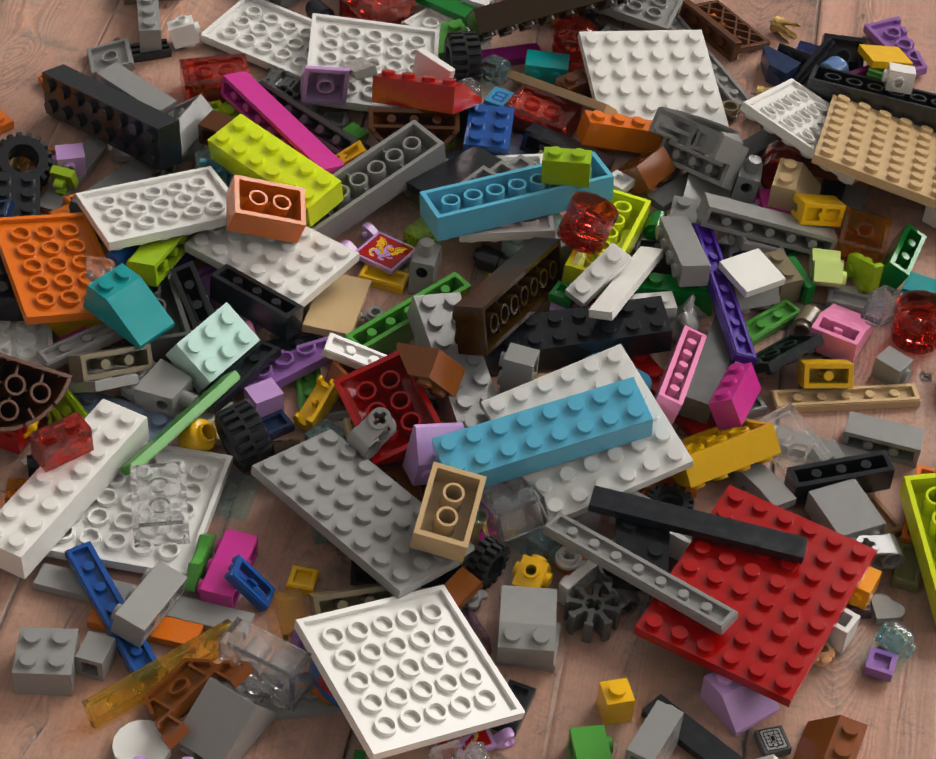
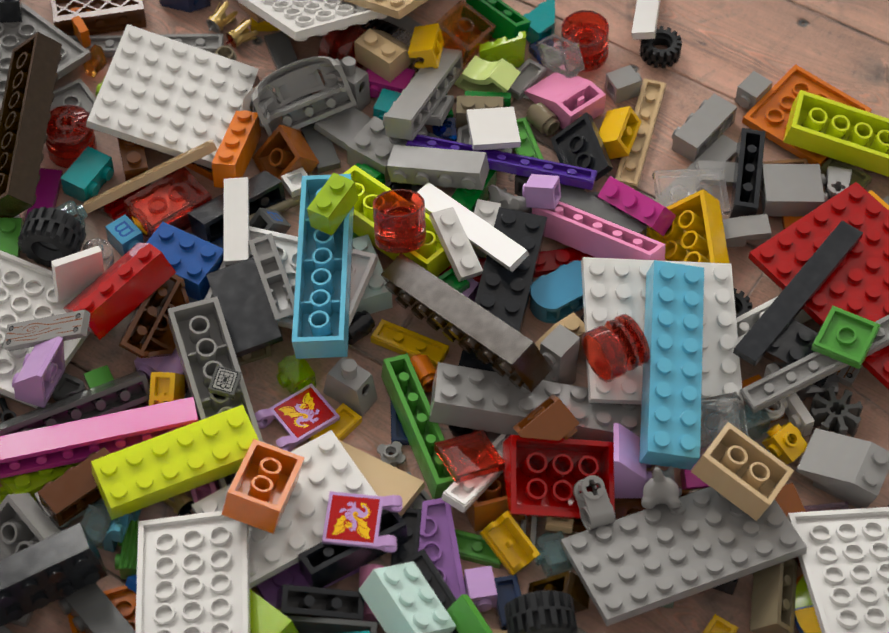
camera: 65 degrees left, 10 degrees up
none -> orange tile [71,16,91,48]
none -> tile [208,366,241,399]
none -> white tile [224,177,249,266]
none -> flag [322,491,403,553]
none -> clear red tile [434,430,505,483]
none -> lavender brick [522,174,561,210]
none -> clear red wheel [582,314,650,382]
none -> light grey animal [641,466,682,509]
none -> bright green tile [811,306,881,369]

